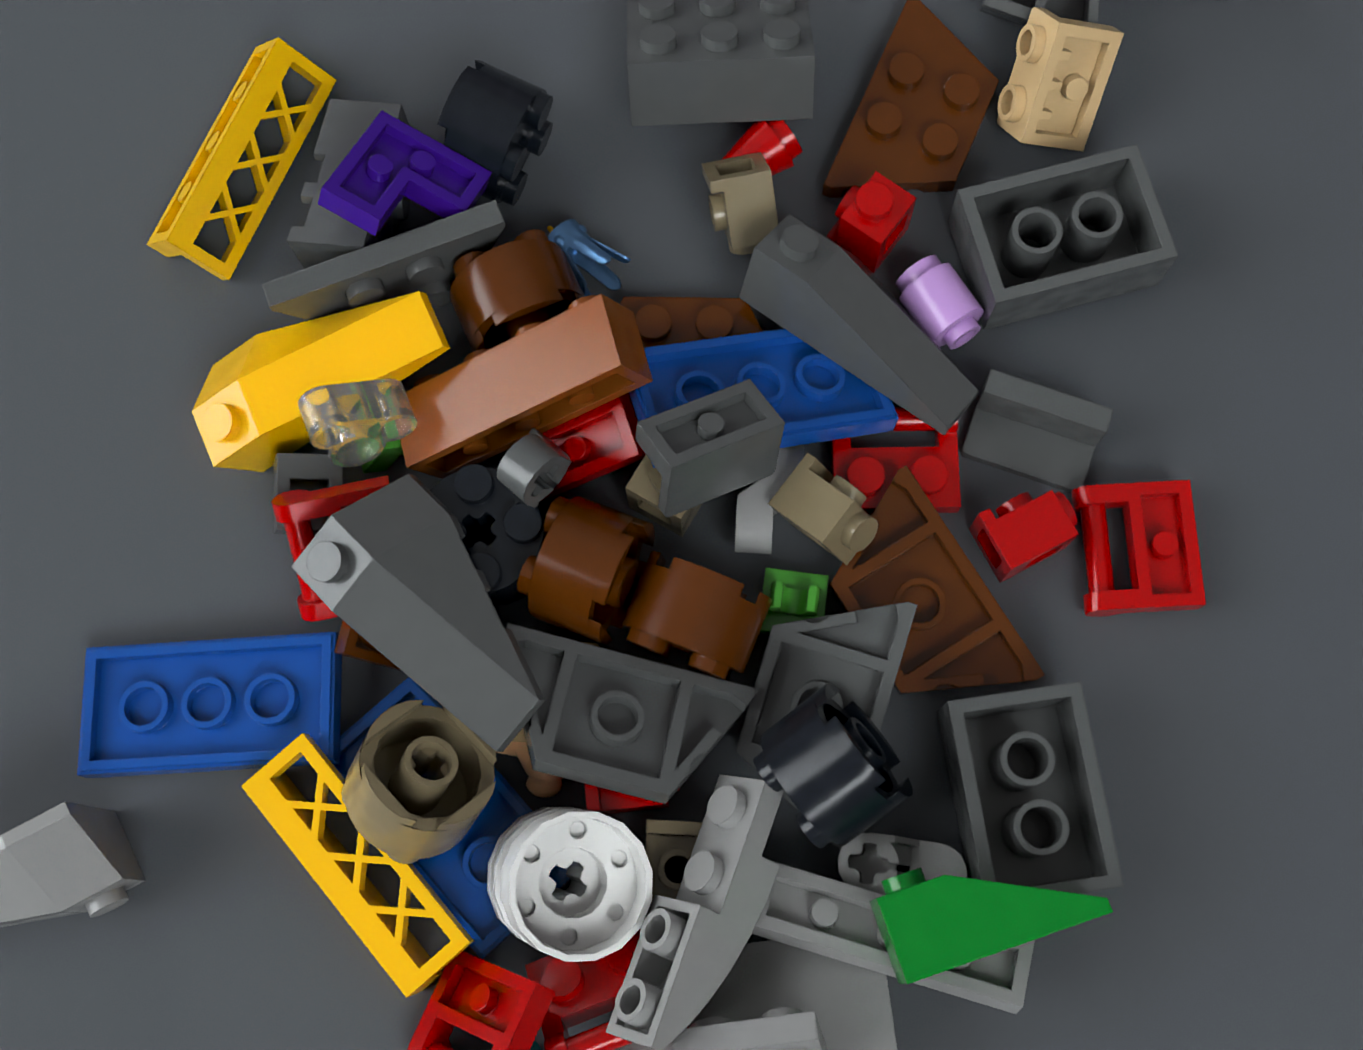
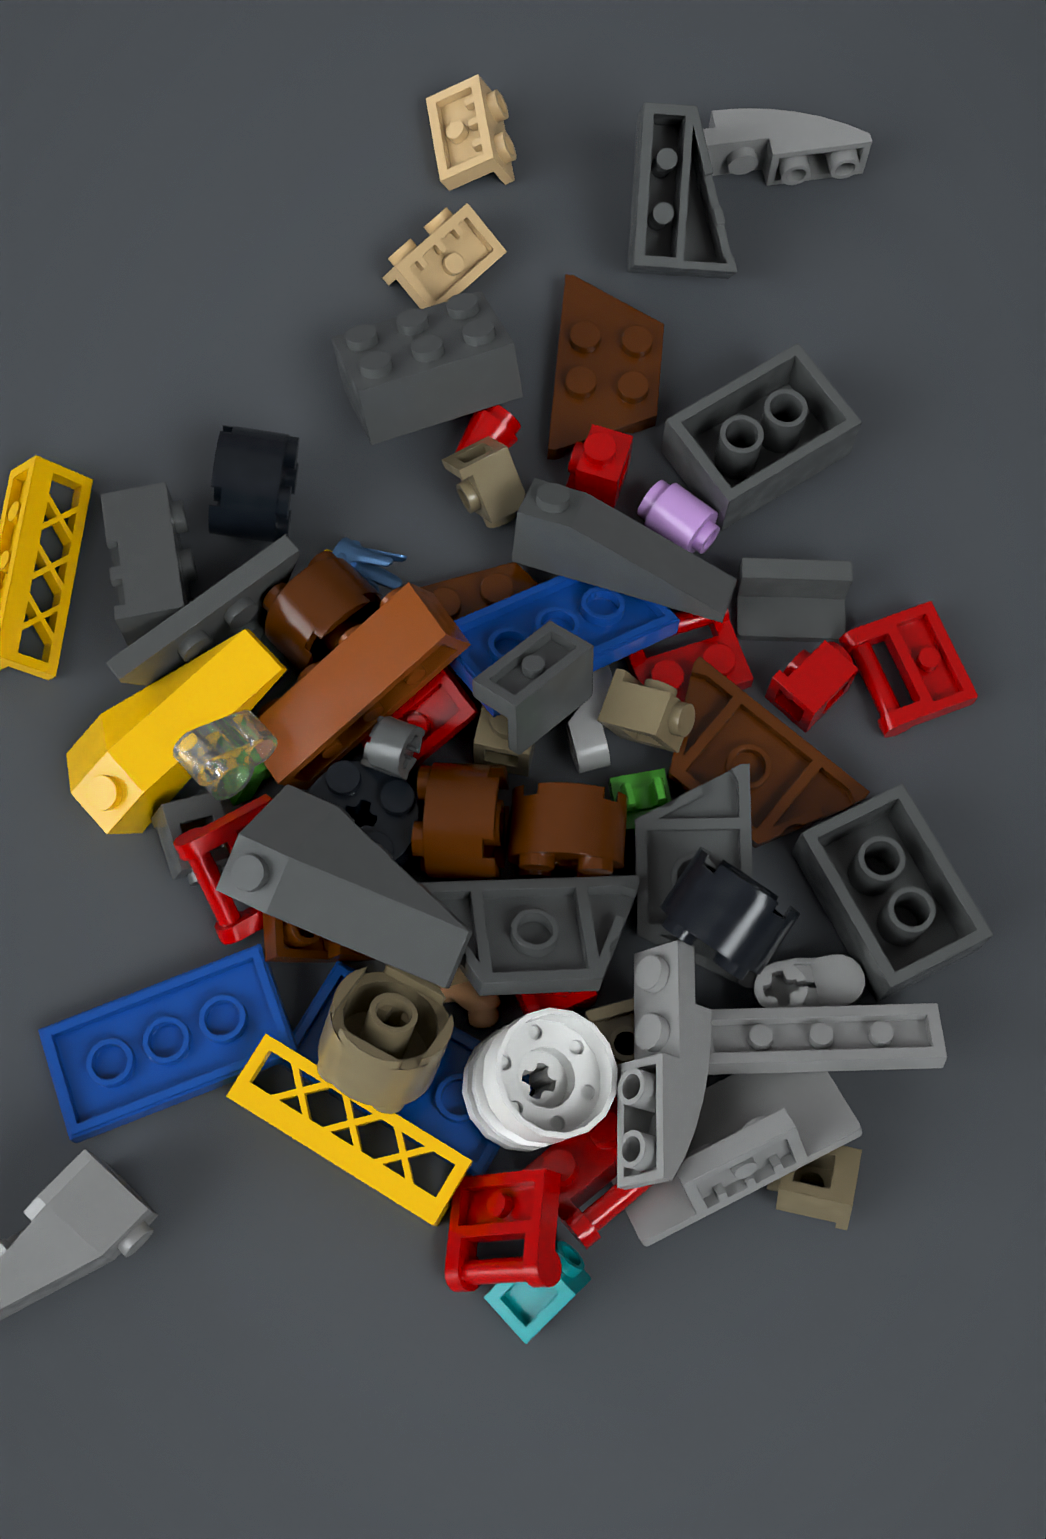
camera: 25 degrees left, 5 degrees down
dark purple plate [318,110,492,236] -> none
green slope [869,867,1113,984] -> none
tan bracket [997,7,1124,151] -> none

